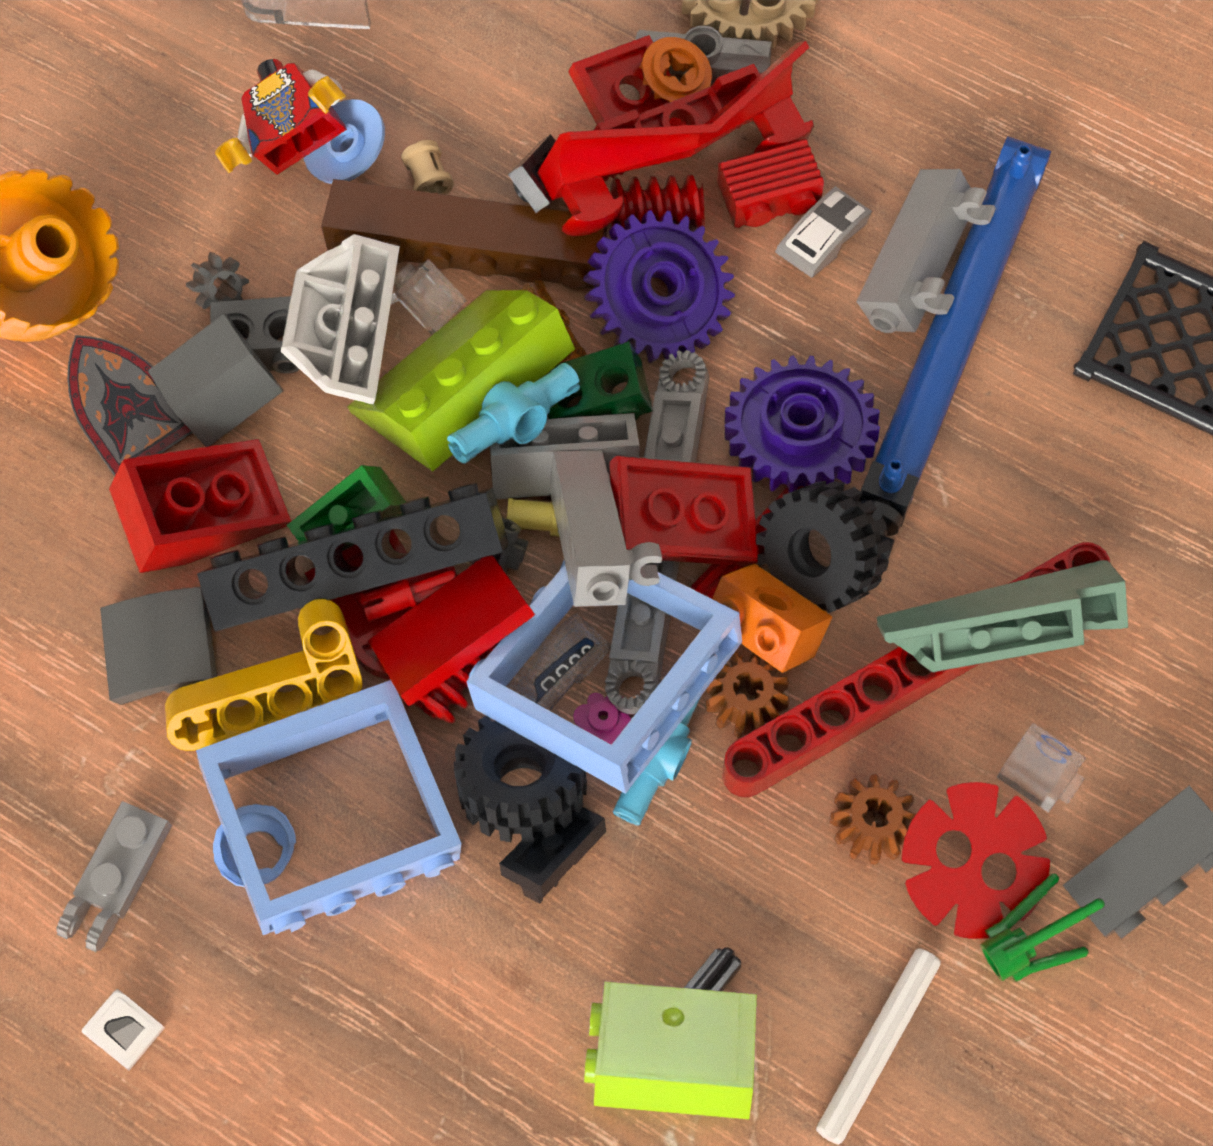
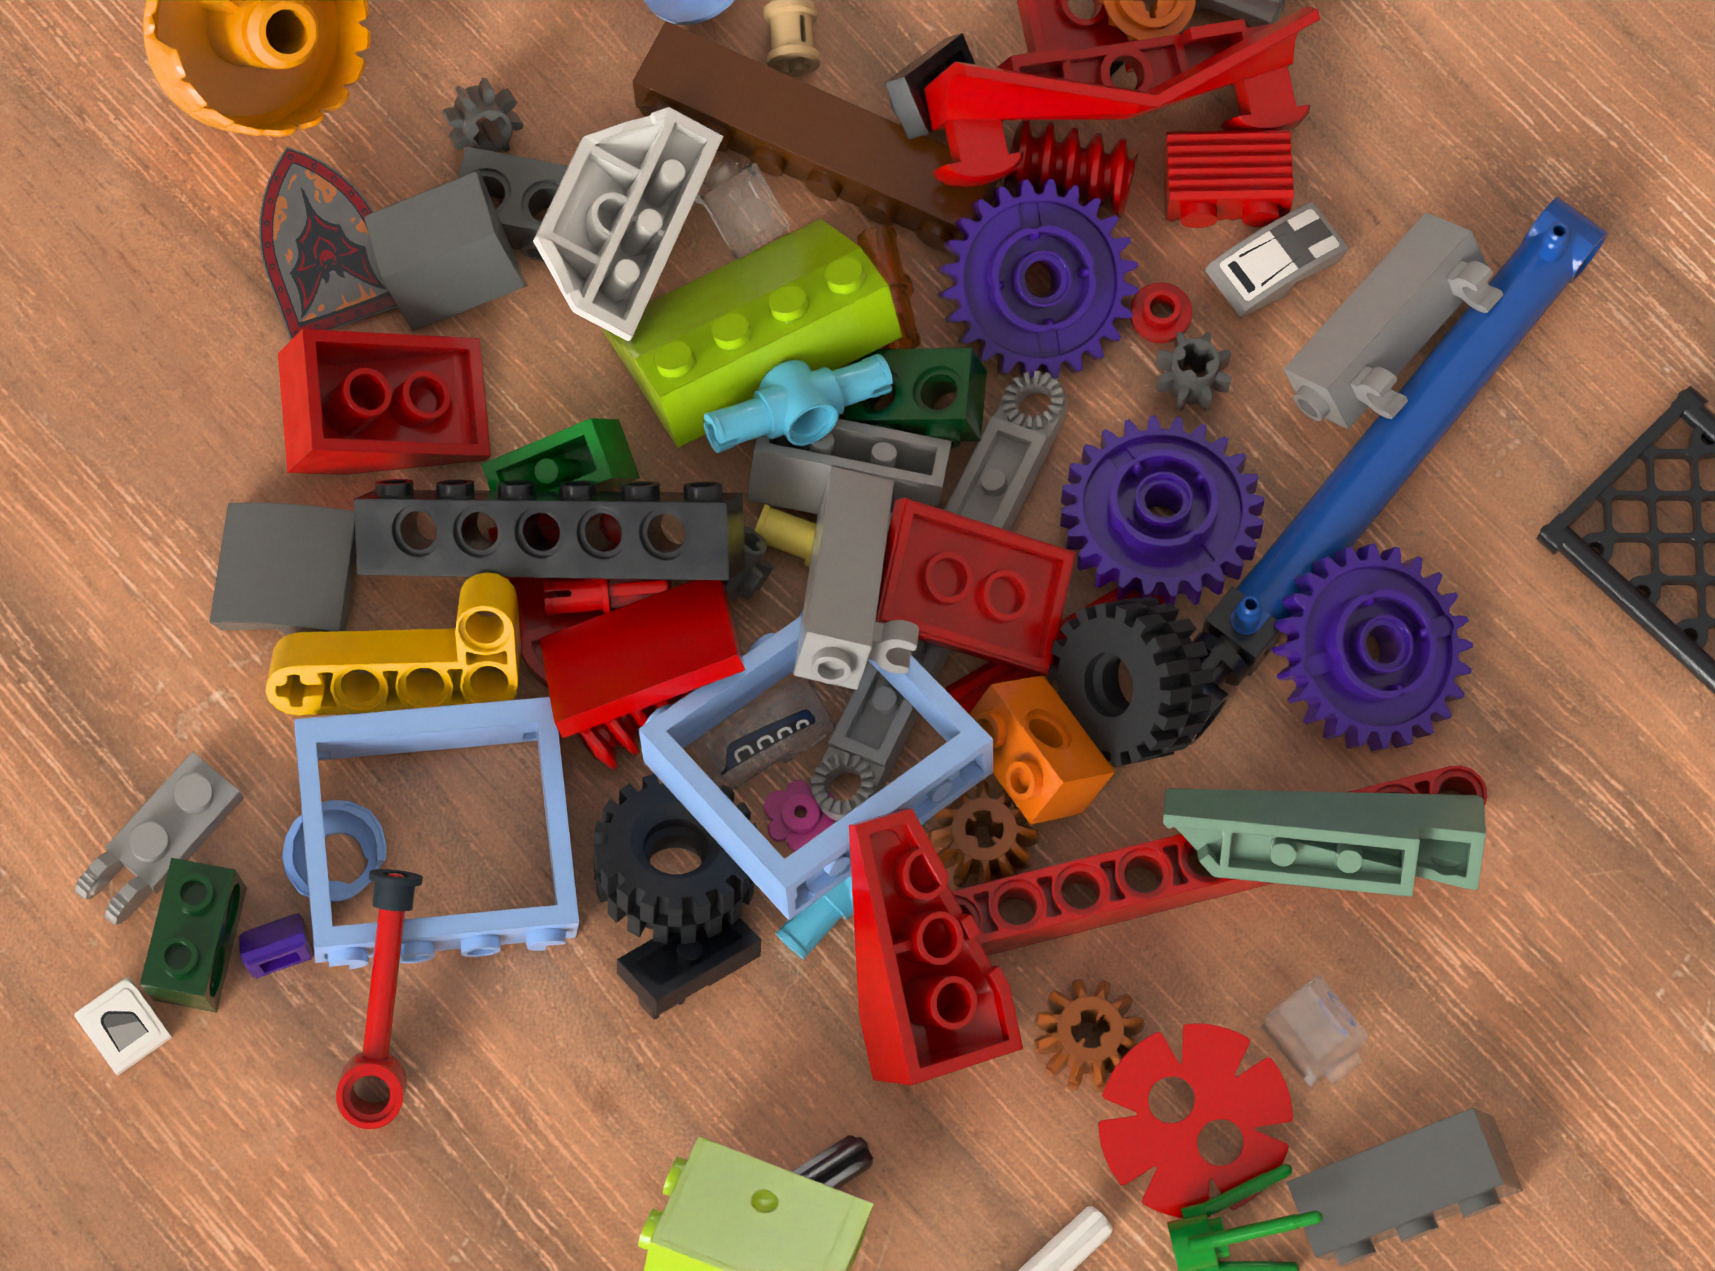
camera: 15 degrees right, 5 degrees up
none -> dark green brick [140,858,247,1013]
none -> dark purple slope [239,913,314,979]
none -> red piece [336,869,423,1129]
none -> red wedge [849,808,1023,1086]
none -> red plate [1130,282,1192,344]
none -> dark grey gear [1155,332,1232,411]
none -> dark purple gear [1272,544,1473,752]

